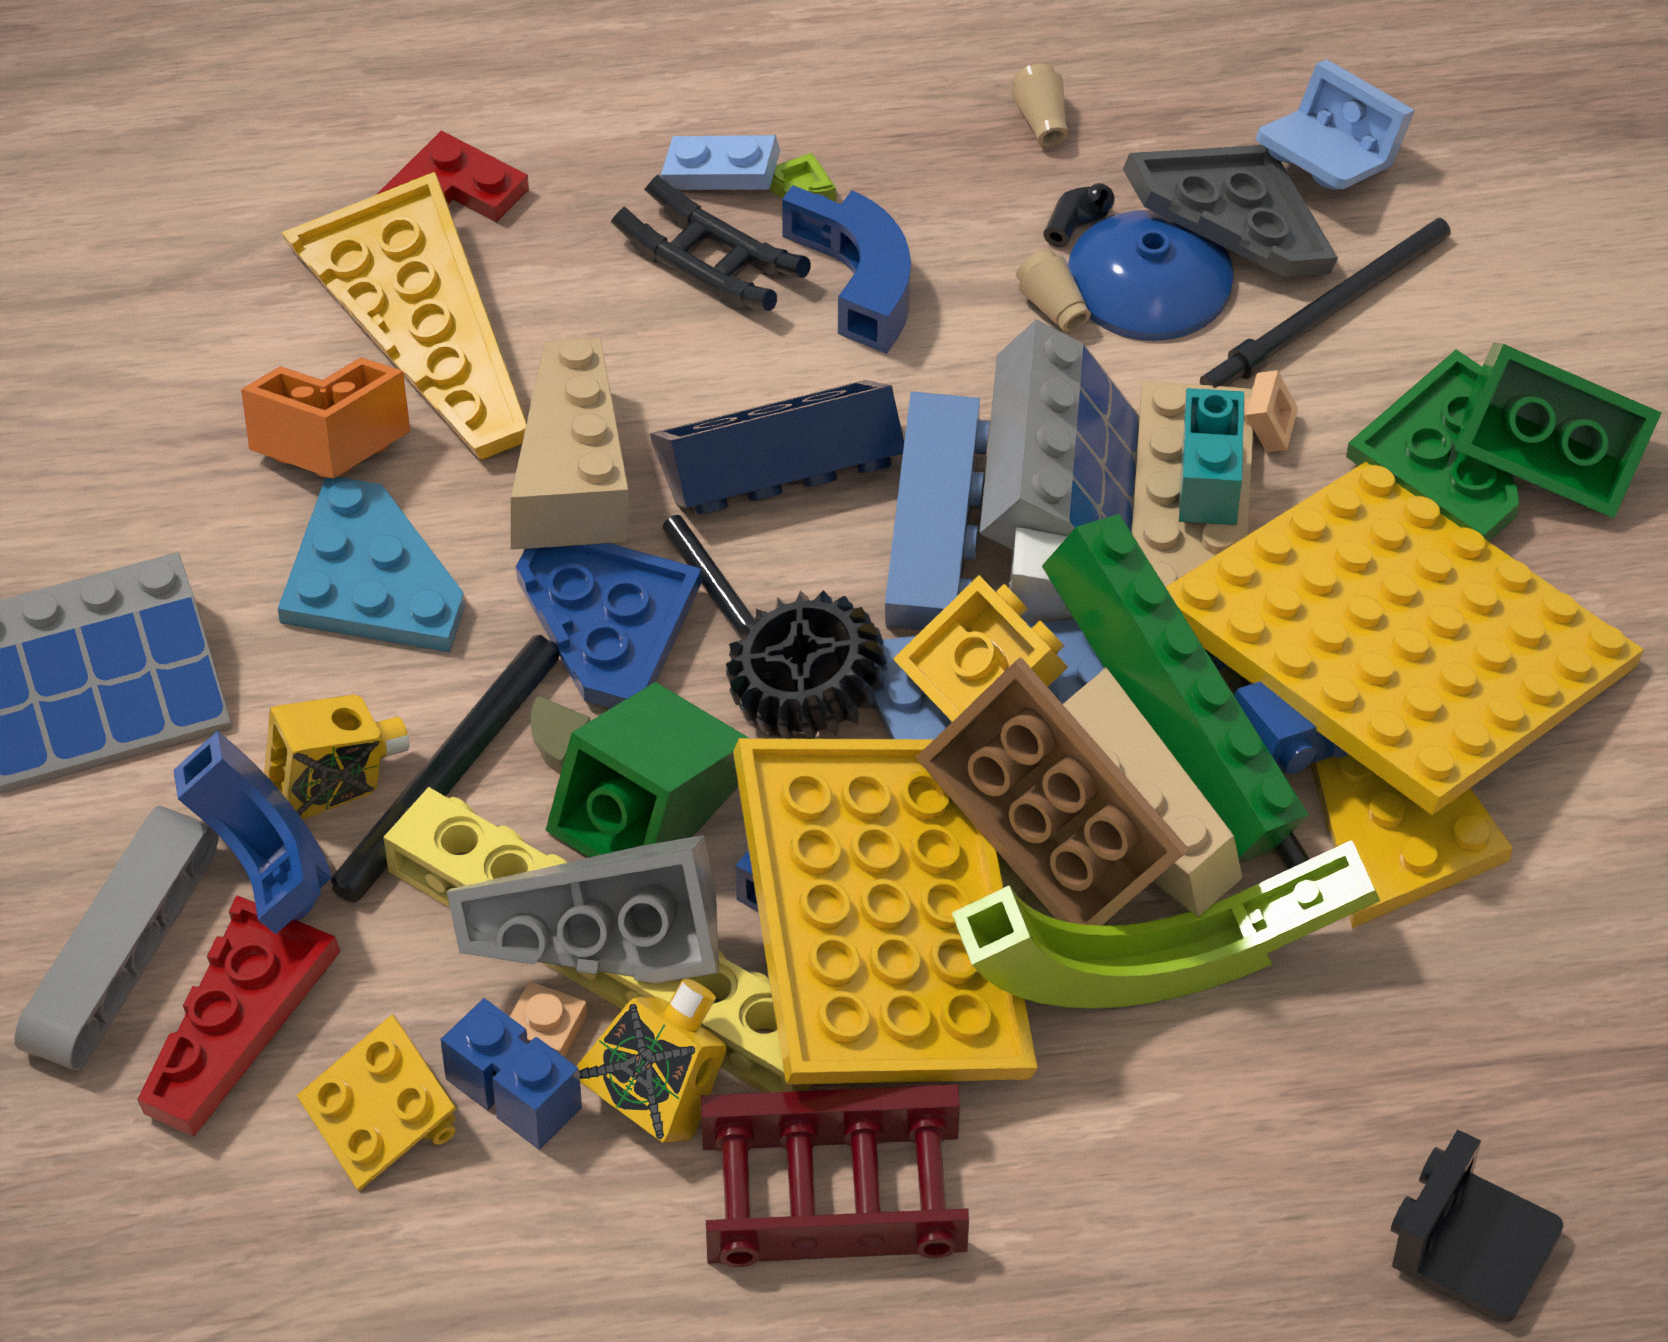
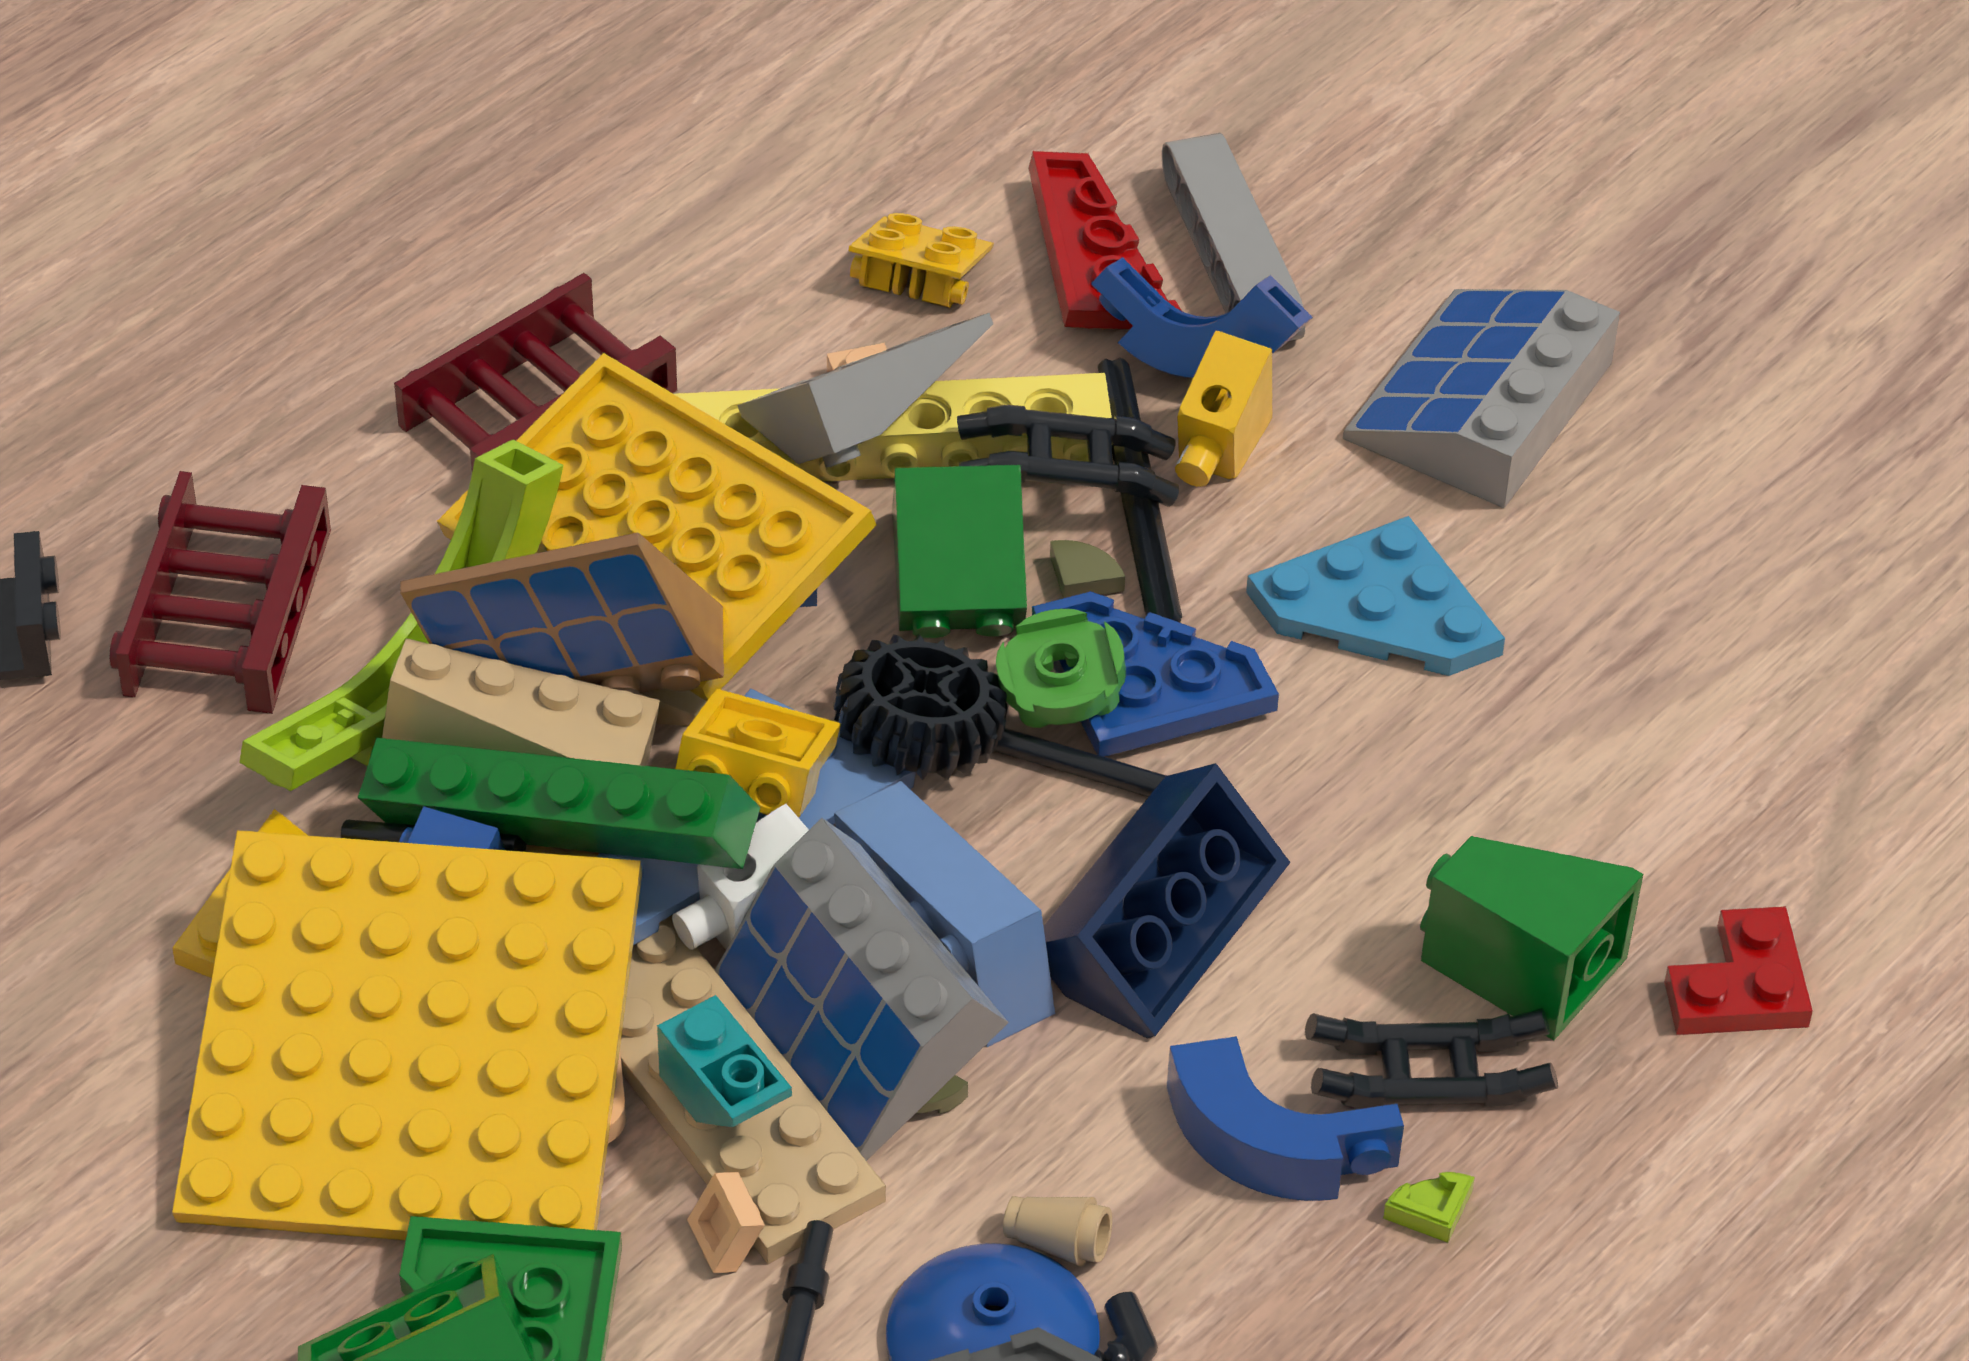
camera: 140 degrees right, 5 degrees down
orange brick [241,357,410,479] -> none
yellow wing [281,172,527,460] -> none
blue piece [440,998,582,1150] -> none
tan wedge [511,338,628,550] -> none
torso [577,978,726,1143] -> none
light blue plate [661,135,780,190] -> none
none -> dark red fence [109,471,331,714]
none -> black piece [957,405,1179,507]
none -> bright green plate [996,609,1126,728]
none -> green slope [1420,836,1644,1041]

